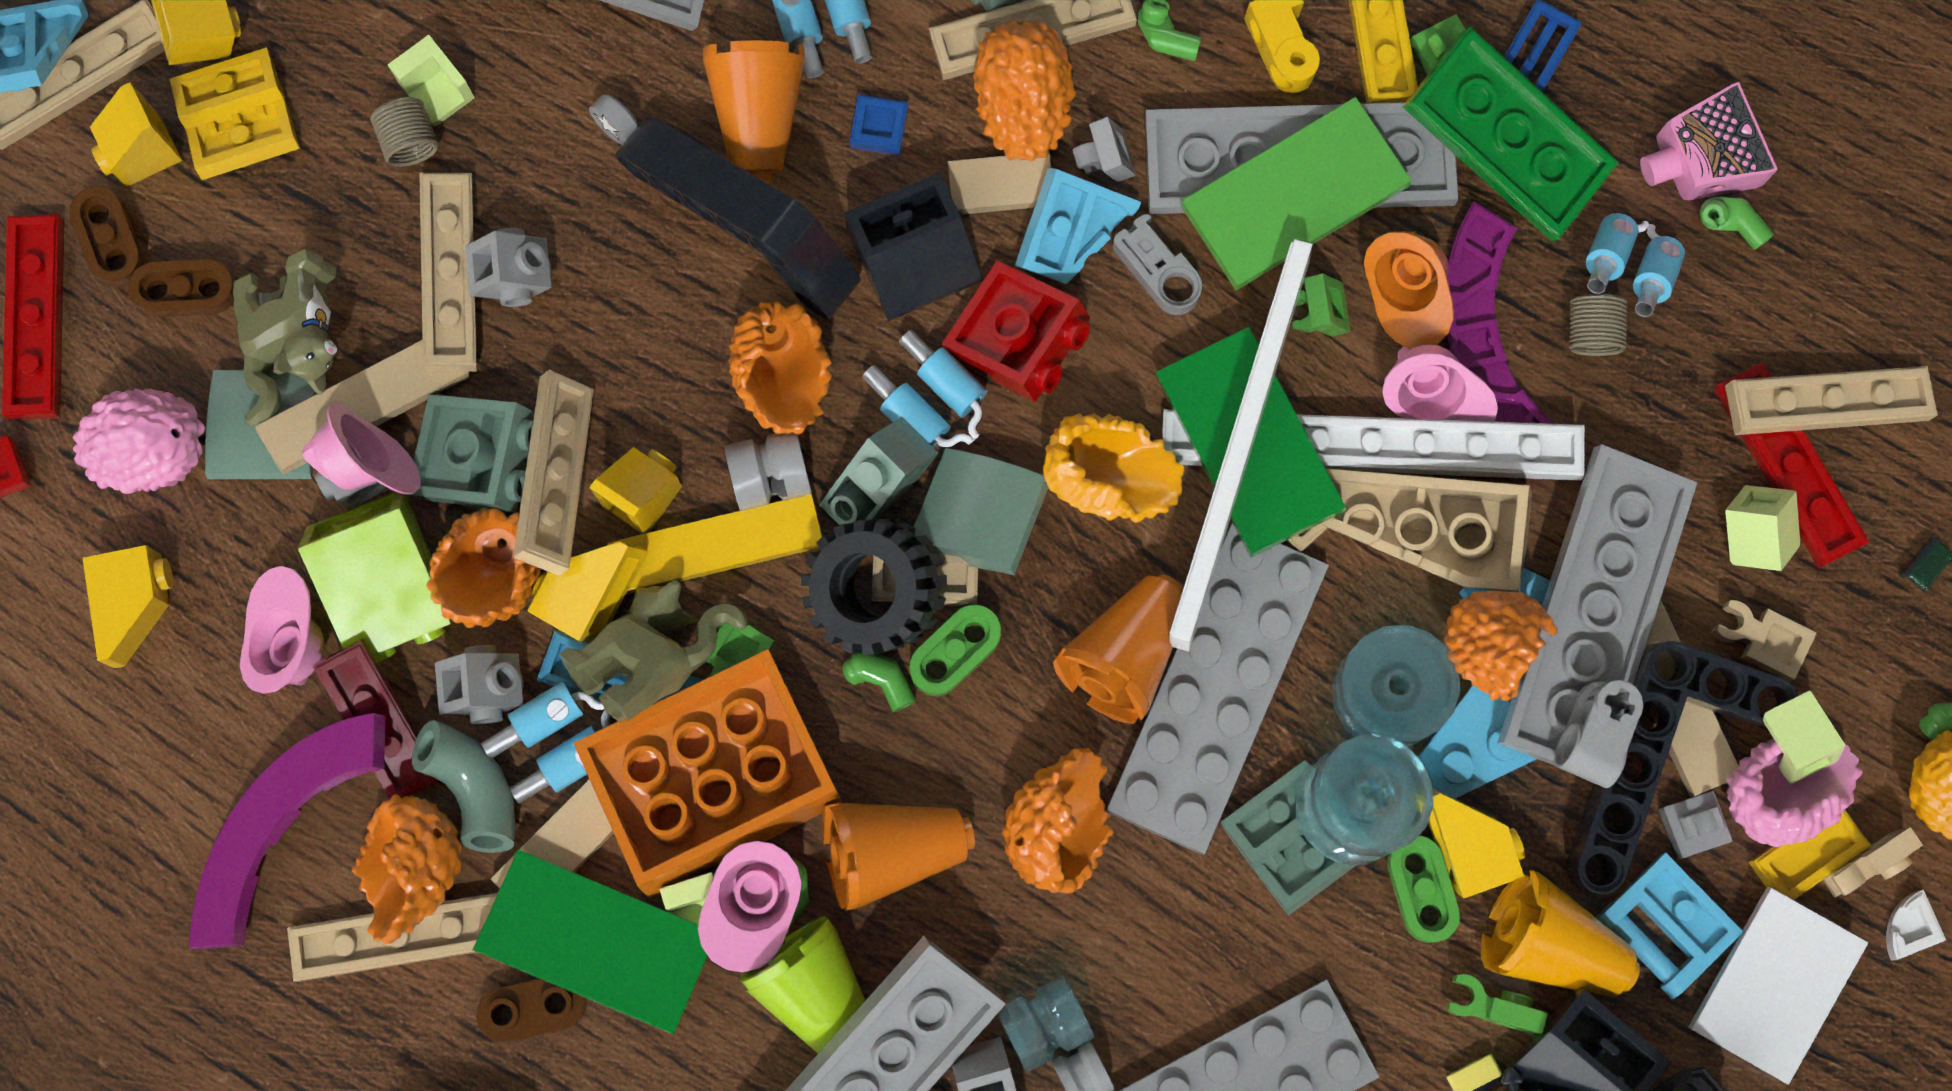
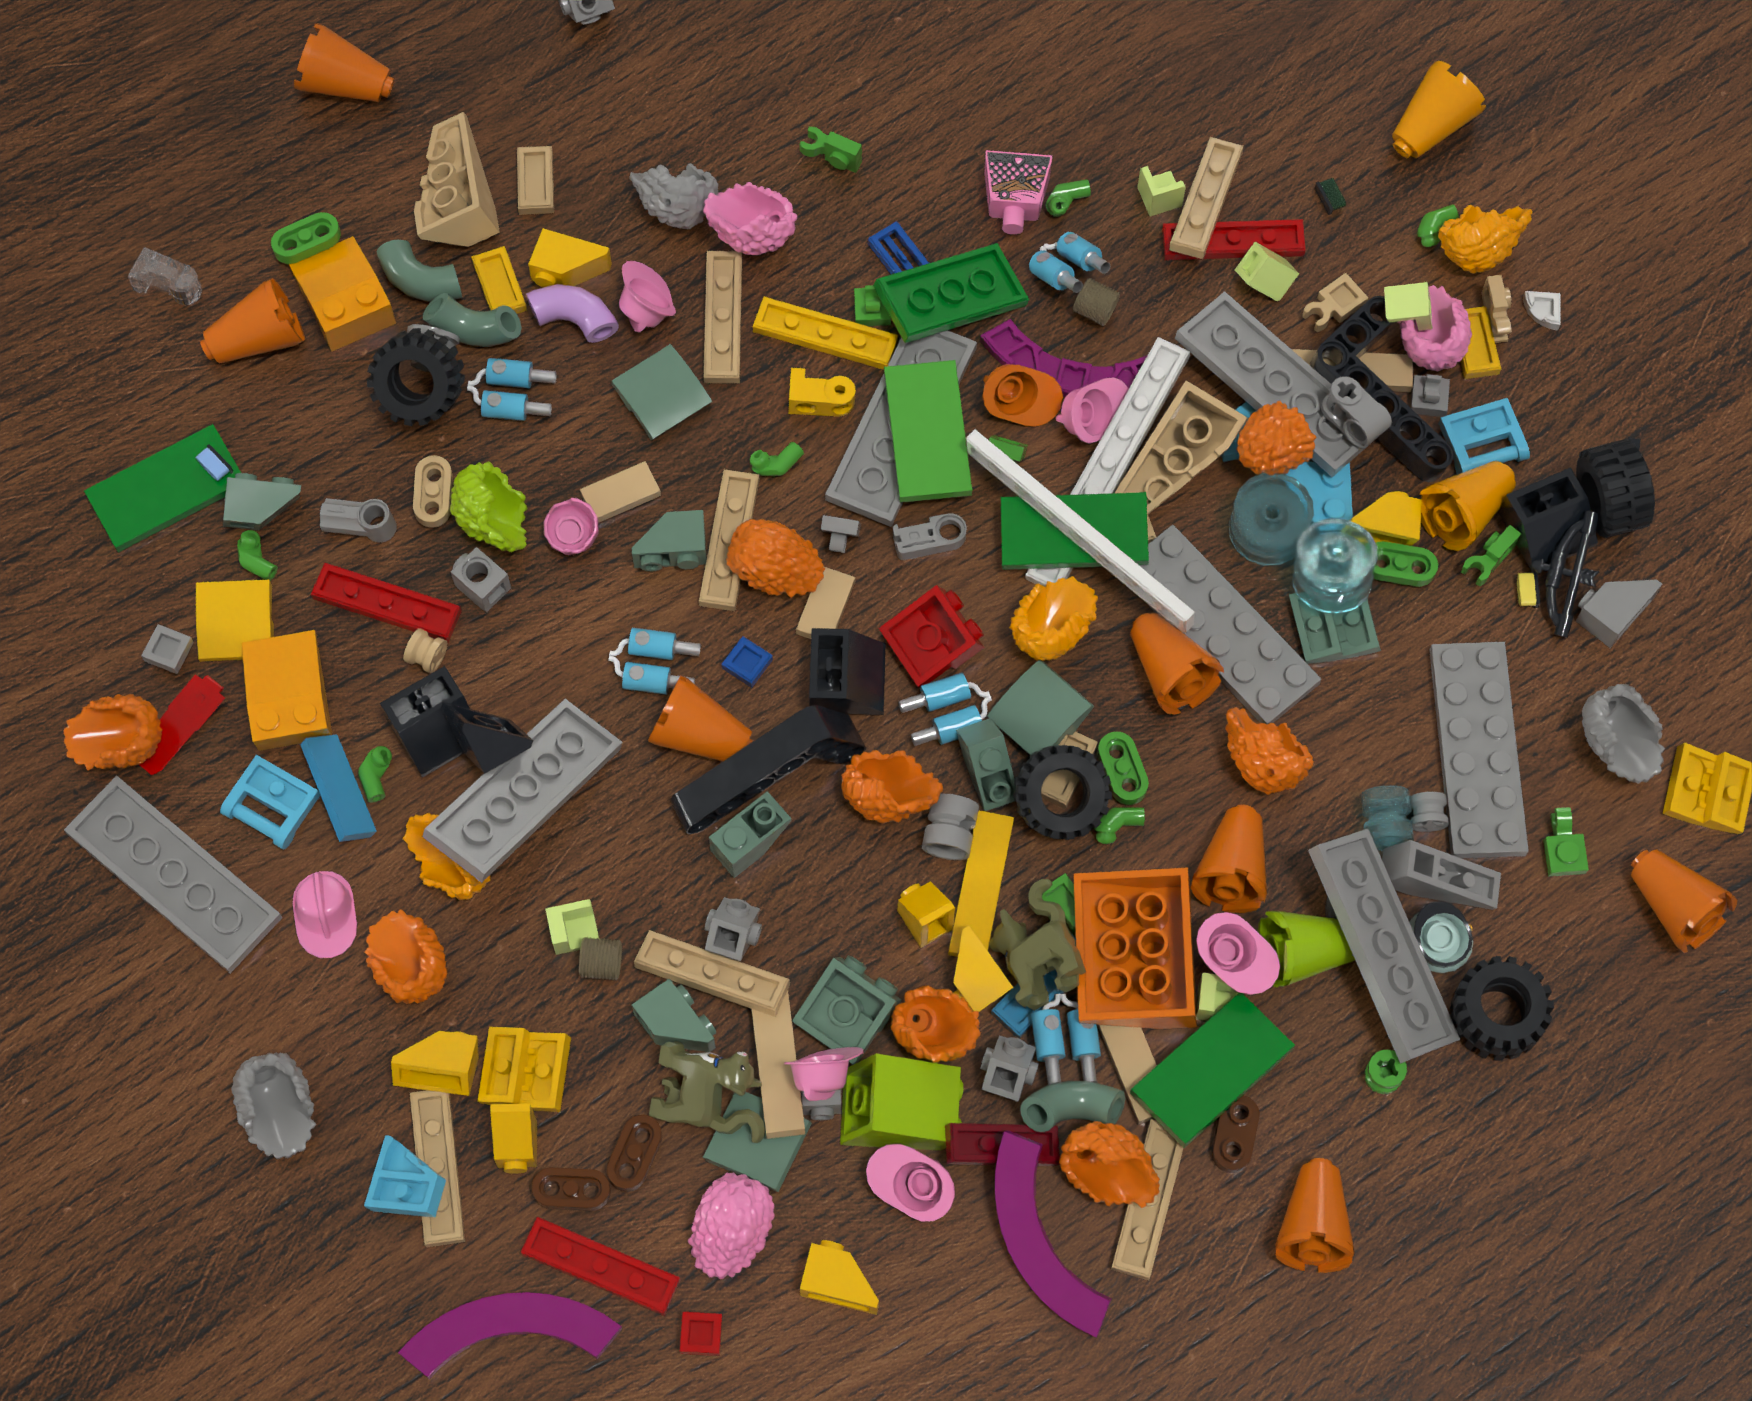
camera: 65 degrees left, 10 degrees down
tan tile [513,369,594,576] -> none
light grey tile [589,95,638,145] -> none
medium azure wing [1015,168,1141,284] -> none
white tile [1688,887,1868,1085] -> none
none -> sand green slope [632,978,717,1052]
none -> sand green slope [709,791,791,878]
none -> yellowish green panel [1137,166,1186,216]

